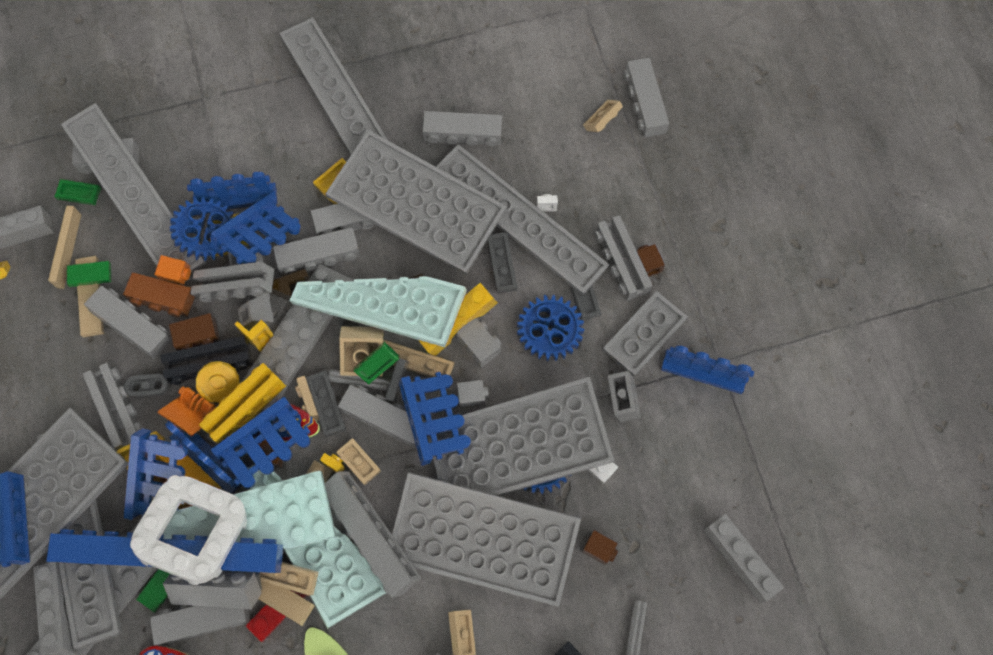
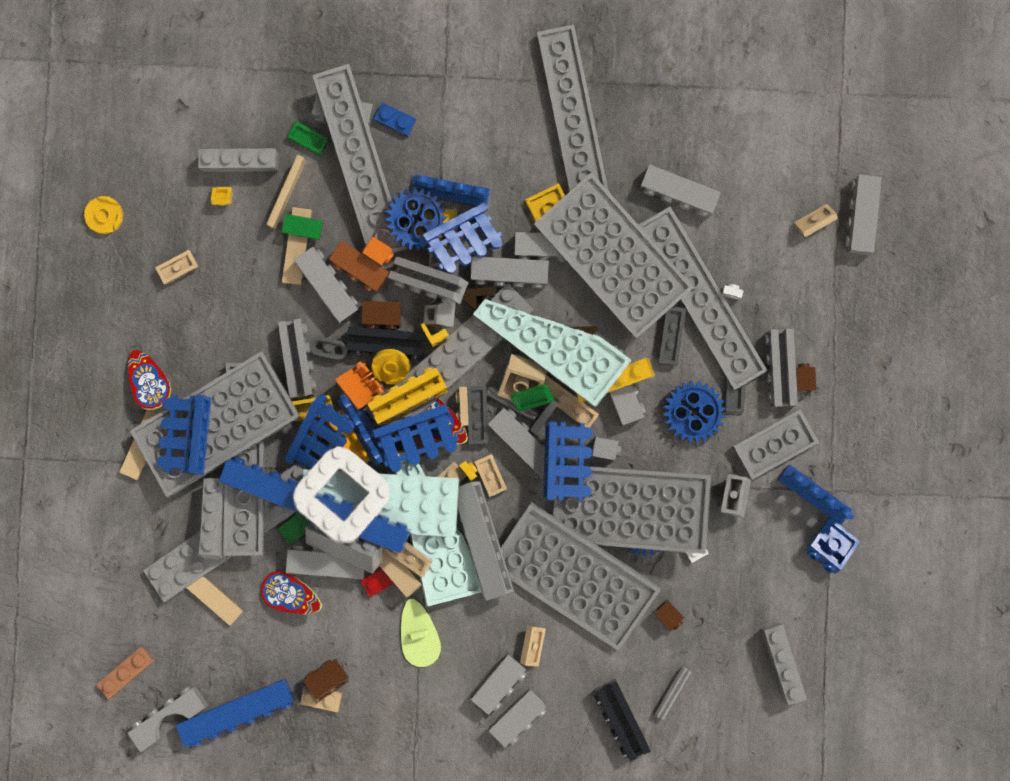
camera: 15 degrees right, 15 degrees up
none -> blue plate [374,102,416,137]
none -> blue plate [805,517,860,574]

